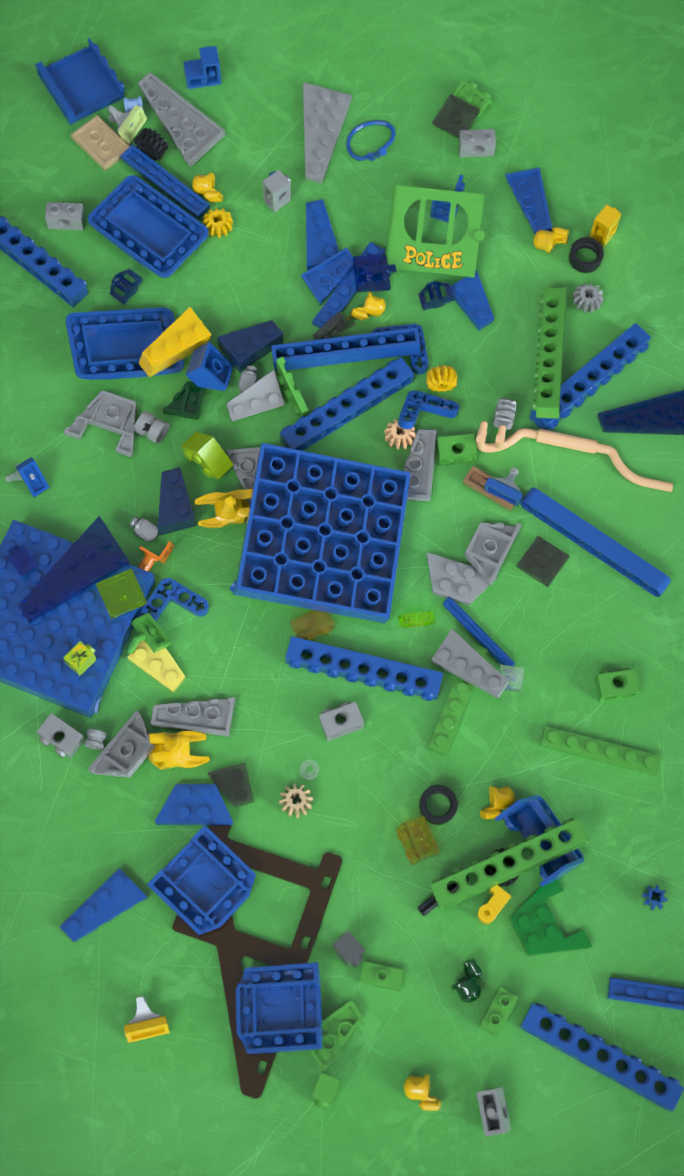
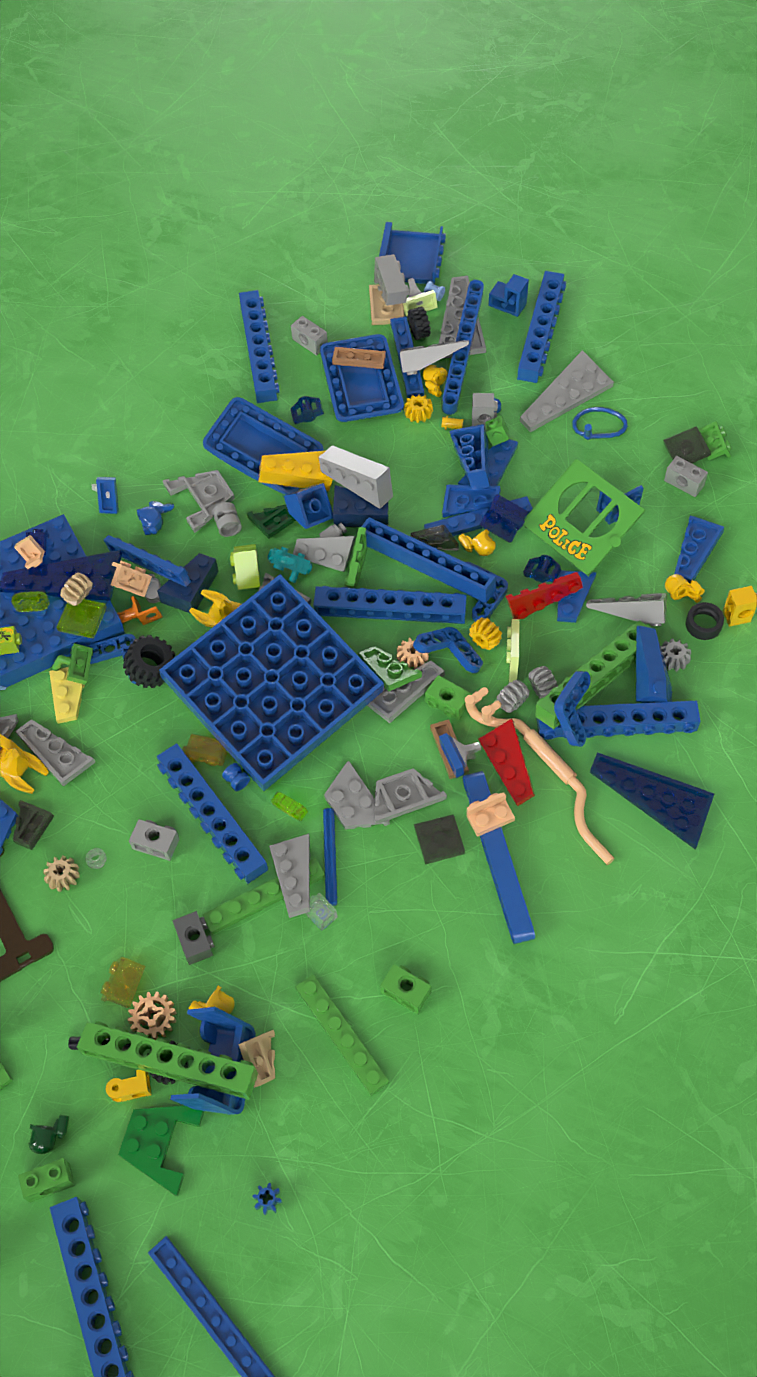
camera: 45 degrees right, 10 degrees down
black tyre [419,785,458,825] -> none
none -> clear neon green beam [11,591,50,612]
none -> light nougat bracket [14,535,45,569]
none -> tan gear [60,573,93,606]
none -> blue plate [104,535,191,587]
none -> light nougat bracket [111,561,152,597]
none -> black tyre [123,635,175,688]
none -> light nougat gear [128,992,177,1040]
none -> blue animal [136,501,174,535]
none -> dark grey brick [172,911,215,965]
none -> blue wheel [222,763,250,791]
none -> tan wing [238,1030,275,1088]
none -> teal piece [267,547,312,583]
none -> light grey wedge [319,446,393,509]
none -> medium nougat plate [332,347,386,369]
none -> bright green wing [358,646,422,692]
none -> light grey wedge [374,254,409,306]
none -> wedge [400,340,469,375]
none -> yellow pin [441,415,464,430]
none -> blue beam [442,280,484,415]
none -> blue wedge [449,424,490,490]
none -> light nougat bracket [466,792,515,837]
none -> red wing [478,718,535,806]
none -> bright green brick [485,415,509,446]
none -> red wing [506,572,583,620]
none -> yellowish green wing [506,619,519,682]
none -> blue brick [517,271,566,383]
none -> light grey gear [529,666,558,698]
none -> blue beam [554,671,591,747]
none -> light grey wedge [586,593,667,627]
none -> blue wedge [636,626,672,703]

